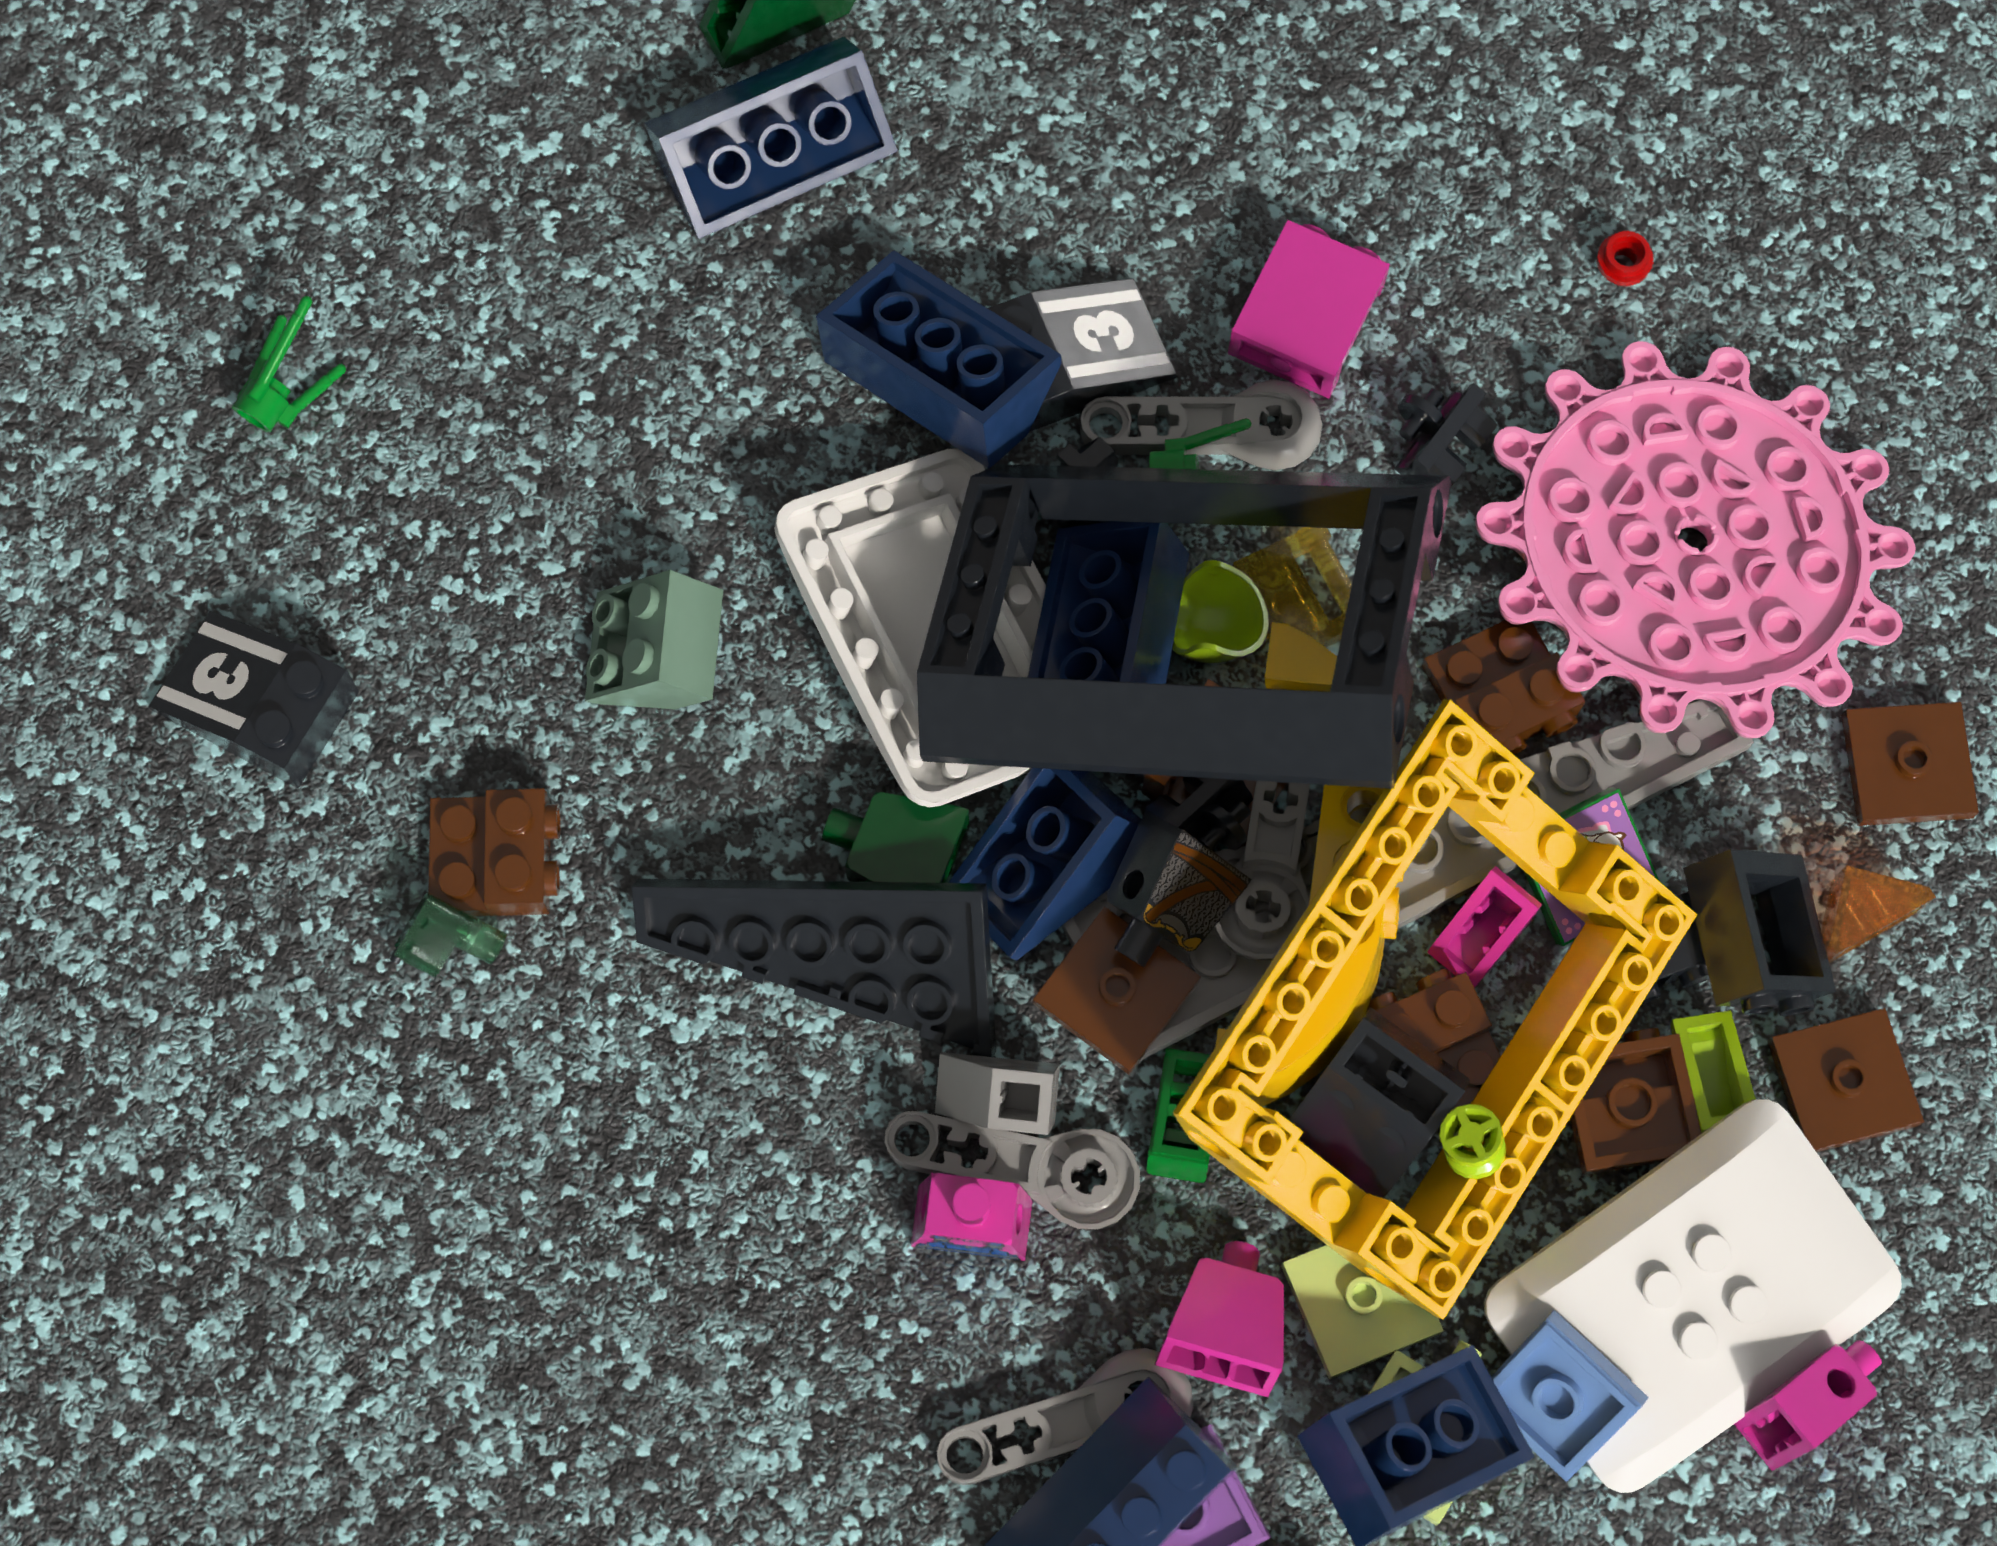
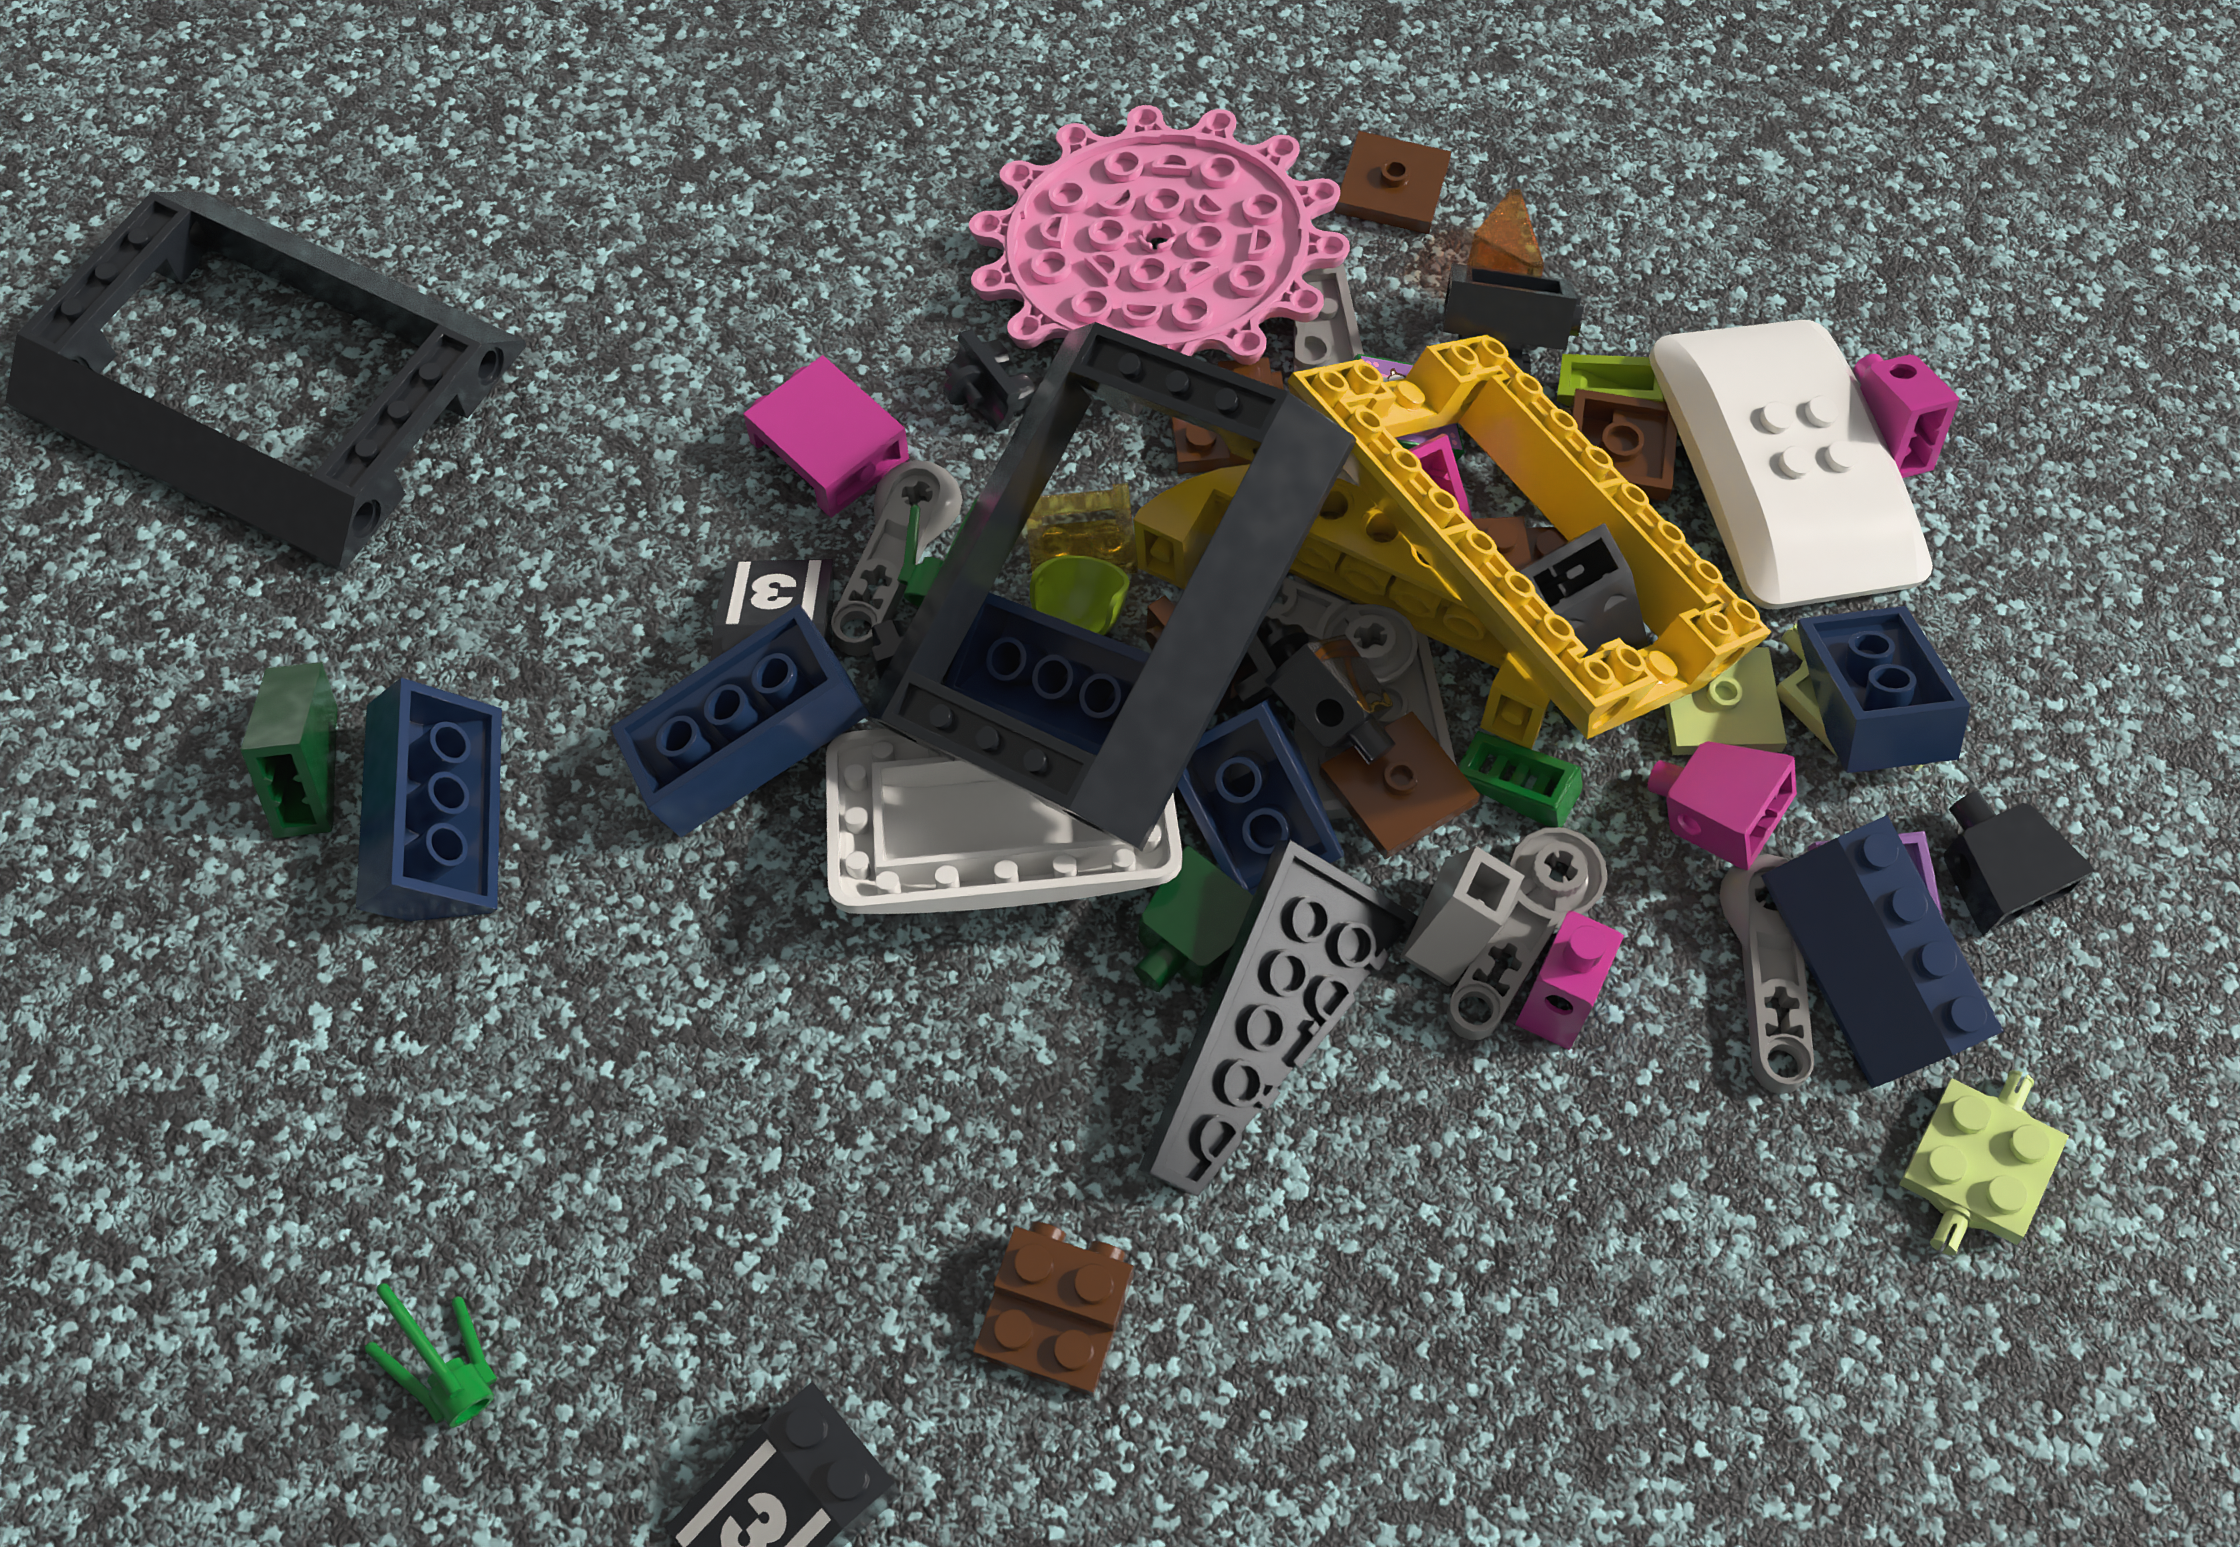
camera: 70 degrees left, 10 degrees down
clear green piece [390,892,507,977] -> none
sand green slope [585,570,723,709] -> none
lime wheel [1440,1104,1506,1179] -> none
medium blue tile [1491,1310,1649,1482] -> none
red plate [1597,231,1654,286] -> none
reddish brown plate [1767,1008,1924,1152] -> none

